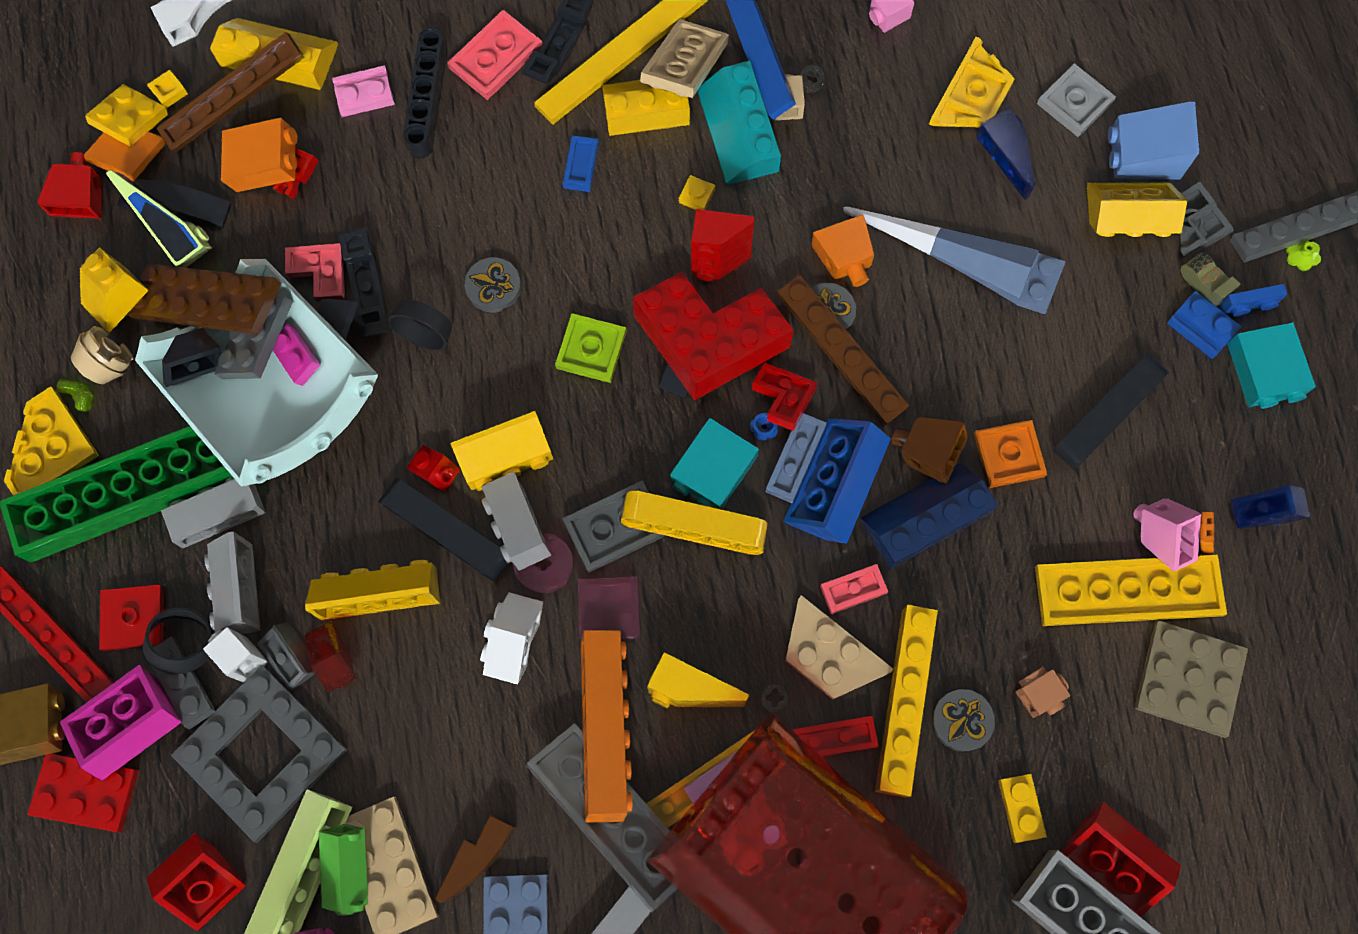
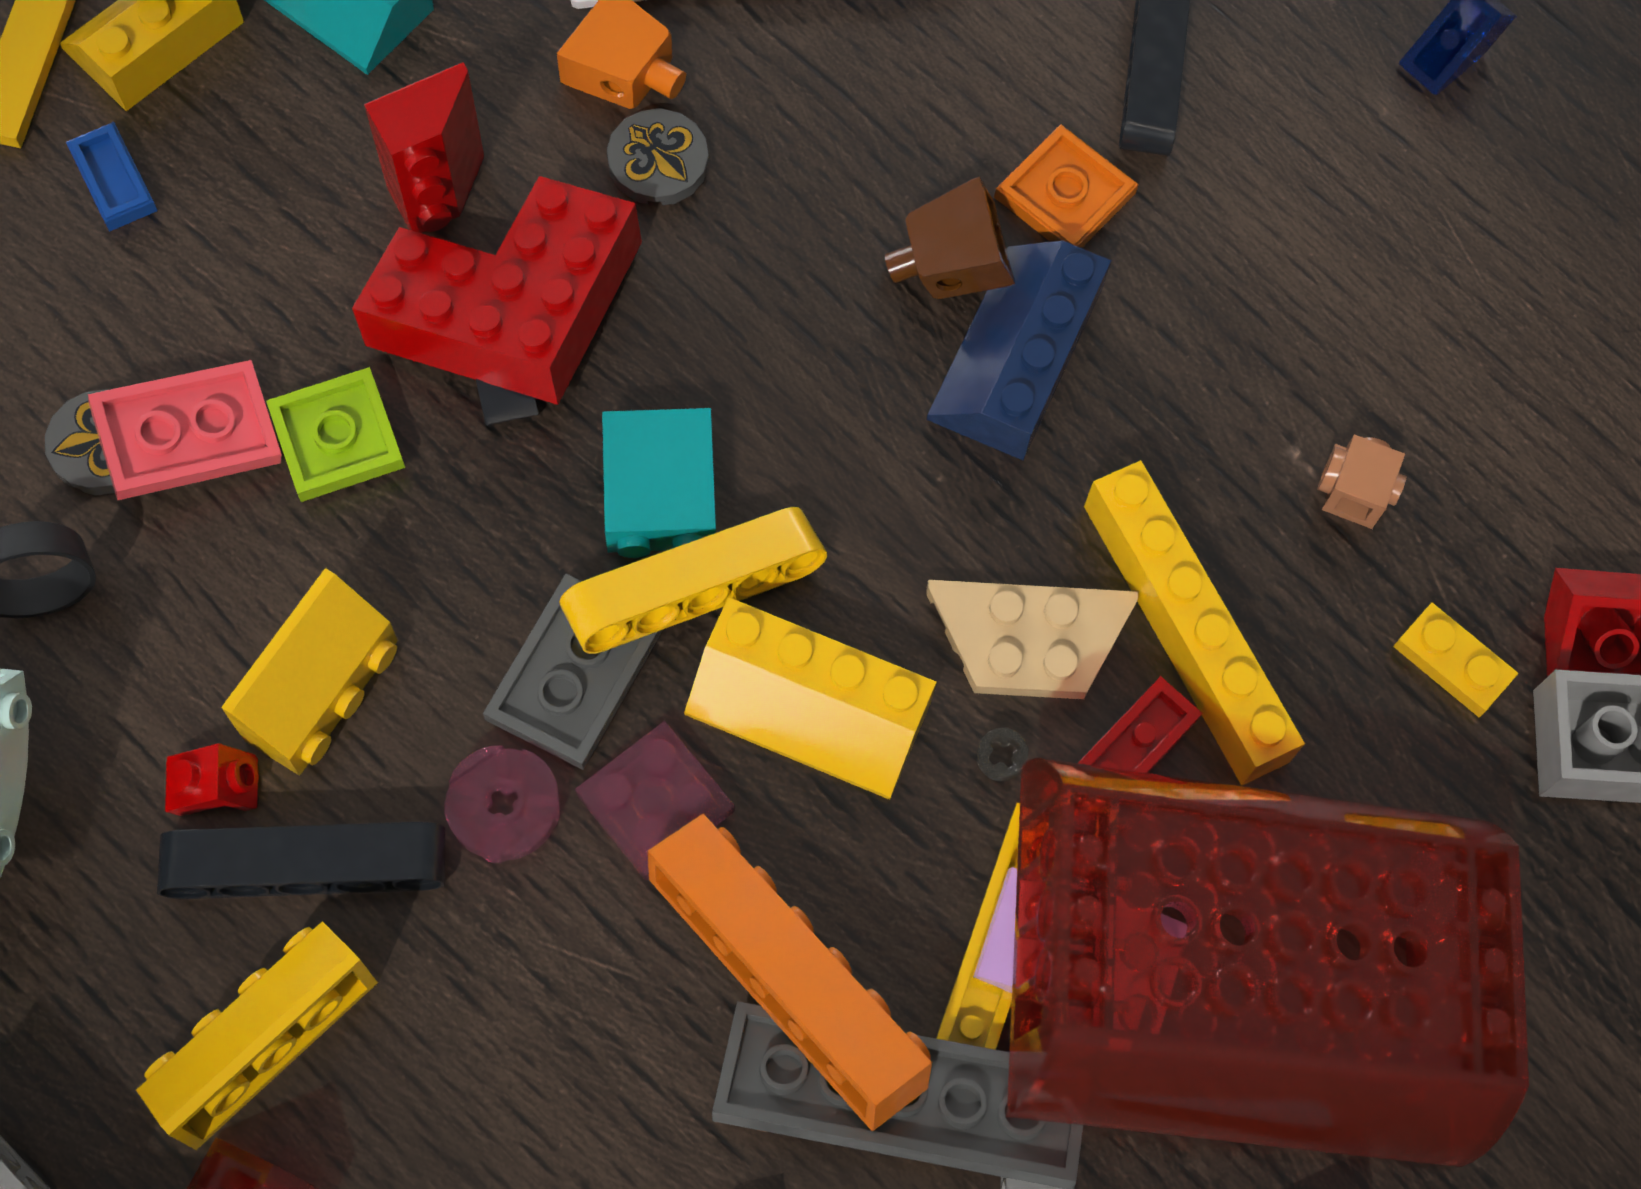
camera: 45 degrees left, 5 degrees down
light grey brick [481,472,552,571] -> none
white brick [481,592,543,685] -> none
yellow slope [647,653,749,708] -> none
yellow plate [679,175,715,210] -> none
blue plate [750,413,778,441] -> none
red plate [752,363,817,431] -> none
sand blue plate [765,413,827,503] -> none
reddish brown plate [777,274,910,426] -> none
blue slope [783,418,891,544] -> none
coral plate [820,564,888,614] -> none
tile [932,689,995,752] -> none
yellow plate [1035,555,1227,626] -> none
bright pink torso [1134,499,1201,571] -> none
dark tan plate [1134,620,1248,738] -> none
orange tile [1200,512,1214,555] -> none
none -> coral plate [88,360,282,501]
none -> yellow slope [684,597,936,800]

